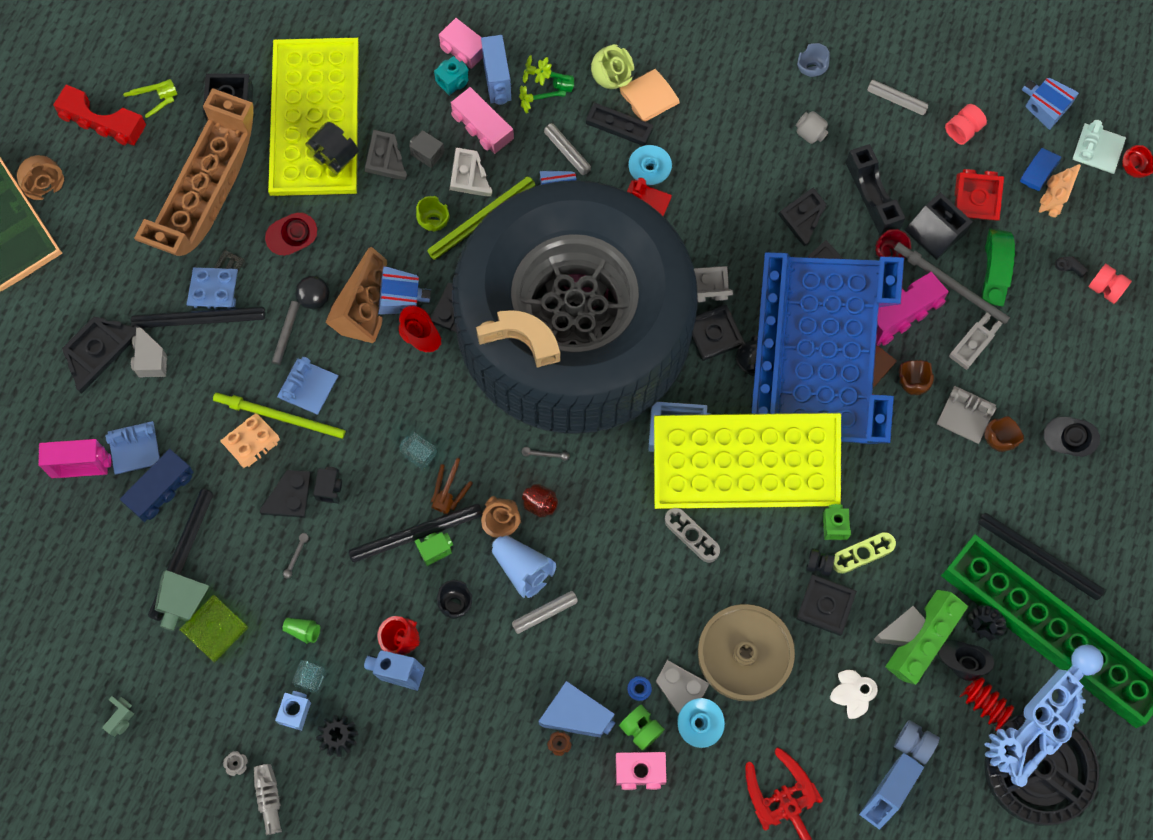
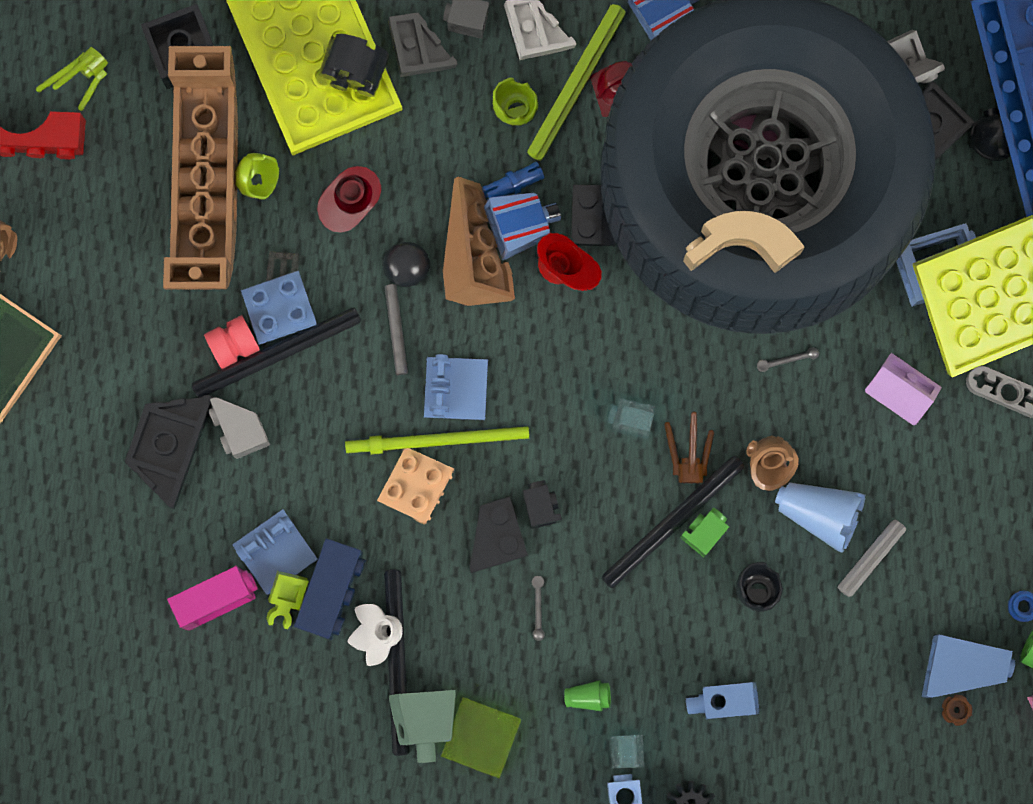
camera: 20 degrees left, 10 degrees up
red helmet [377,616,420,655] -> none
clear red head [522,483,558,518] -> none
none -> coral wheel [204,315,260,369]
none -> lime hair [235,153,279,200]
none -> lime plate [267,571,309,629]
none -> white plate [348,604,402,666]
none -> blue pin [482,161,544,201]
none -> lavender panel [865,353,942,425]

